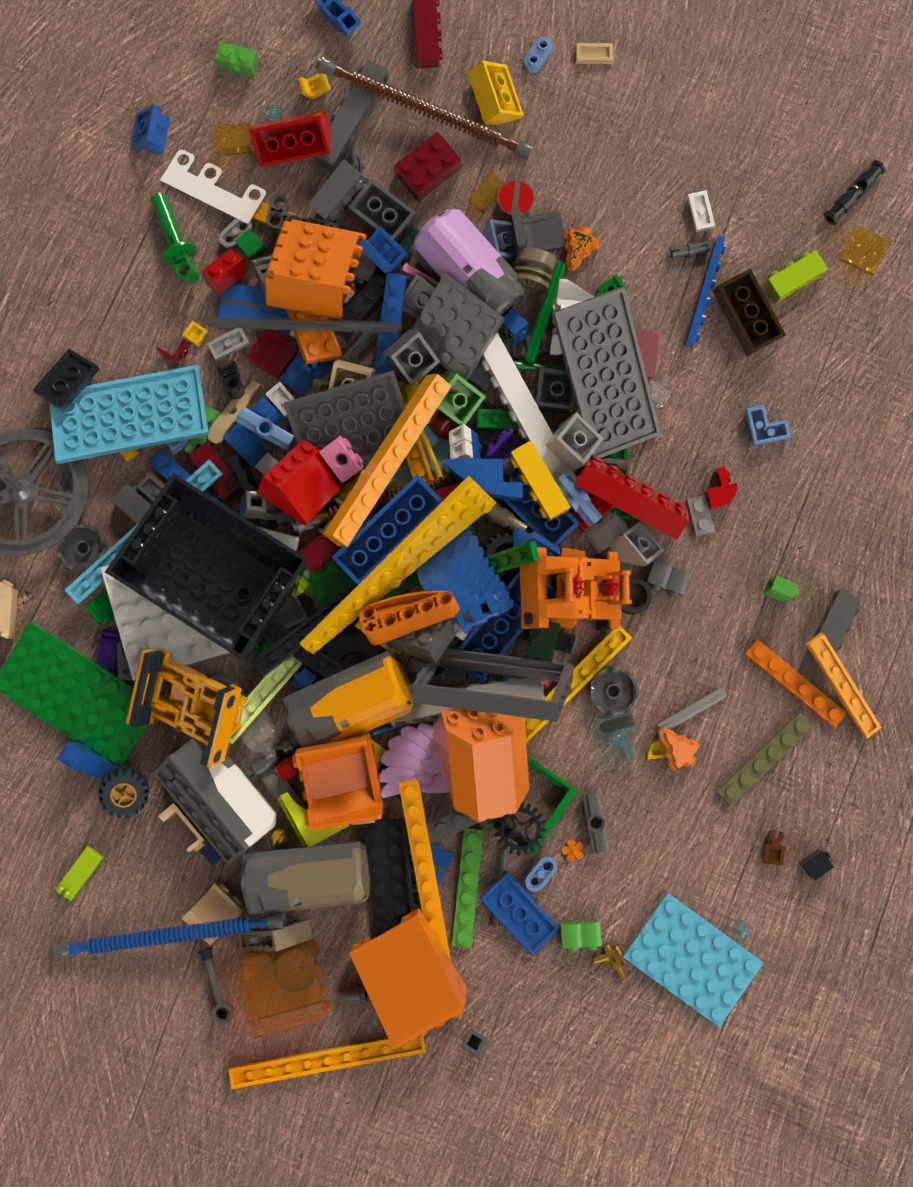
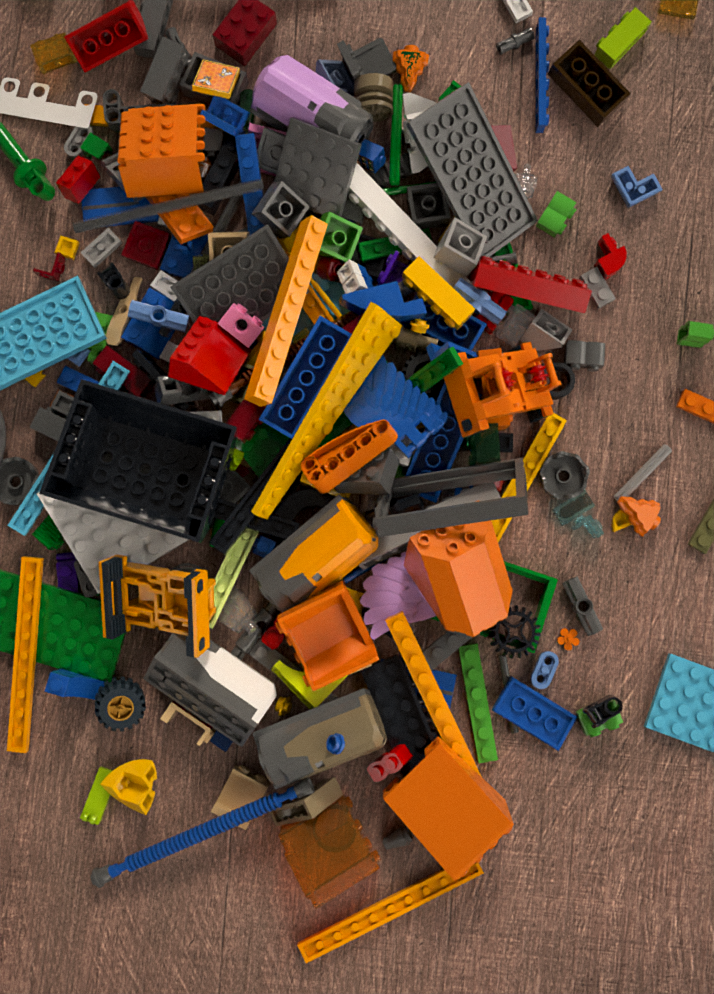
camera: 15 degrees left, 0 degrees up
dark grey piece [197,947,234,1025] -> none
clear light blue bush [266,104,283,120] -> none
dark grey brick [461,1028,490,1059] -> none
clear yellow plate [468,172,506,213] -> none
red piece [497,180,535,216] -> none
pearl gold piece [592,943,627,979] -> none
none -> light orange plate [7,556,44,753]
none -> yellow brick [100,759,157,815]
none -> tile [192,60,240,99]
none -> blue plate [326,733,345,755]
none -> red brick [367,744,412,782]
none -> yellow plate [410,318,430,334]
none -> bright green brick [536,191,577,238]
none -> black piece [582,695,623,728]

